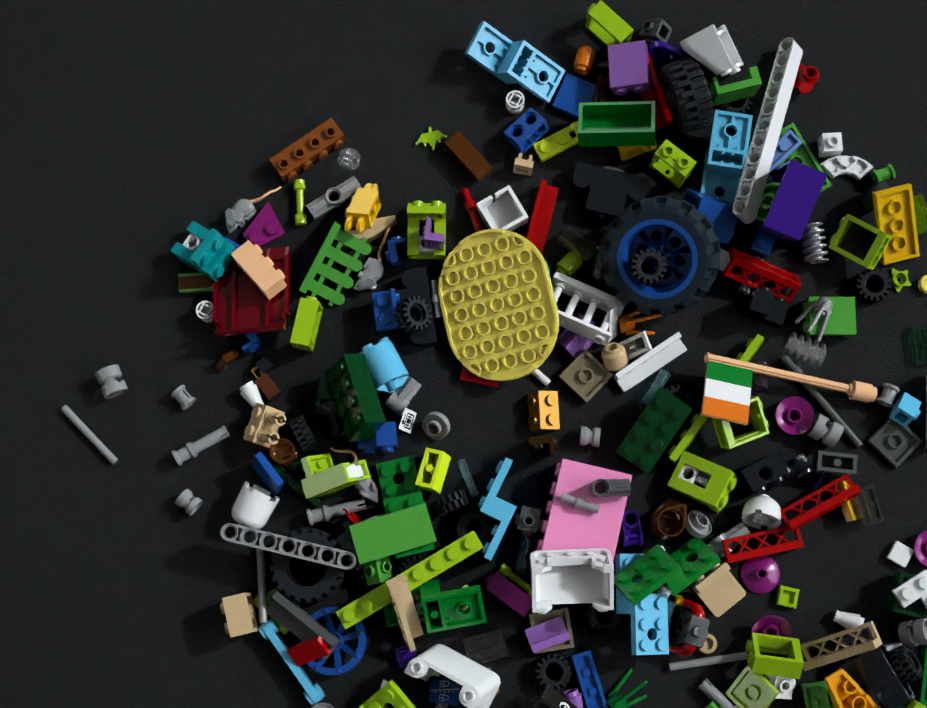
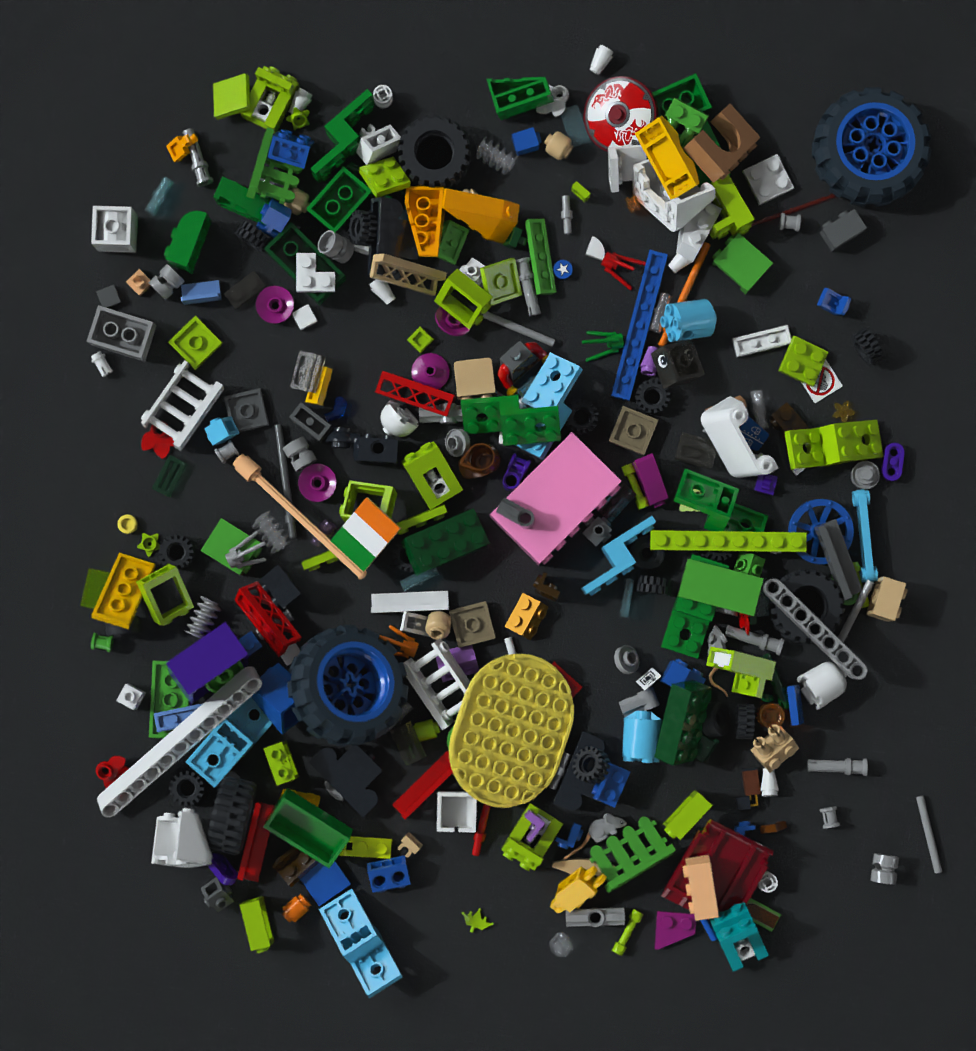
camera: 150 degrees left, 5 degrees up
light grey wheel [175,488,203,516] -> none
light grey animal [225,186,281,233] -> none
dark orange brick [269,118,346,182] -> none
red tile [287,636,331,667] -> none
tan fence [385,574,423,652] -> none
neon yellow brick [415,447,451,494] -> none
reddish brown beam [443,130,493,182] -> none
white wheel [506,90,525,114] -> none
medium lavender panel [525,616,571,653] -> none
white windscreen [530,548,614,614] -> none
light grey bar [560,492,600,514] -> none
light grey wheel [579,426,601,447] -> none
medium lavender brick [608,40,651,96] -> none
white sticker [608,304,619,343] -> none
black tyre [630,248,667,286] -> none
tan tile [699,634,717,654] -> none
bright green panel [708,66,762,106] -> none
red fence [781,474,861,533] -> none
white tile [820,155,873,181] -> none

